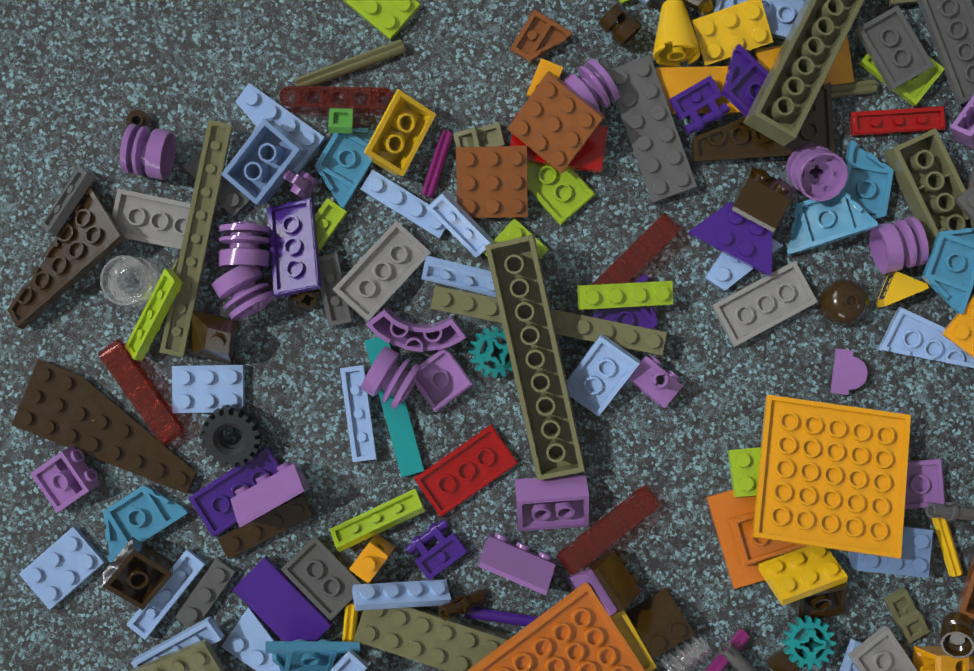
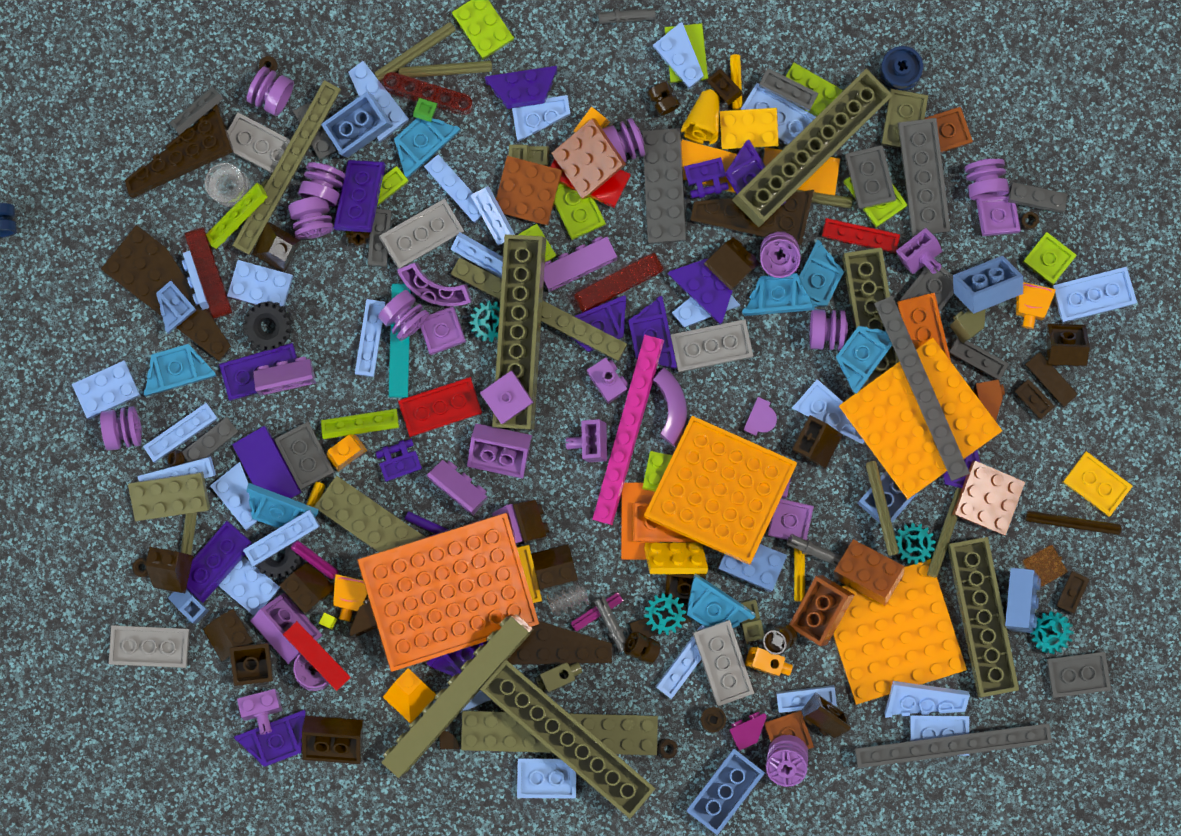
camera: 25 degrees right, 5 degrees down
medium lavender plate [30,445,100,513] -> none
dark brown brick [103,537,173,610] -> none
dark brown plate [218,494,314,559] -> none
medium lavender plate [283,169,318,199] -> none
light blue plate [352,579,451,611] -> none
yellow slope [363,89,436,176] -> none
magenta axle [422,130,453,198] -> none
dark brown pin [438,589,485,621] -> none
dark orange wing [510,9,572,63] -> none
clear red beam [556,485,661,575] -> none
light blue plate [567,333,641,417] -> none
lime plate [577,281,673,310] -> none
dark brown cylinder [819,279,869,326] -> none
yellow slope [876,271,929,308] -> none
none -> medium lavender wheel [100,406,142,451]
none -> medium blue wing [156,281,196,334]
none -> dark brown plate [167,450,185,467]
none -> light blue plate [182,251,210,310]
none -> olive axle [374,22,456,81]
none -> medium lavender plate [480,371,534,425]
none -> dark purple wing [485,66,557,109]
none -> light blue wing [512,95,570,142]
none -> medium lavender brick [544,236,617,292]
none -> medium lavender brick [566,419,607,463]
none -> dark pink plate [592,335,664,525]
none -> dark purple wing [628,296,677,369]
none -> medium lavender brick [653,367,687,447]
none -> dark azure wing [687,574,756,628]
none -> dark brown slope [791,415,843,469]

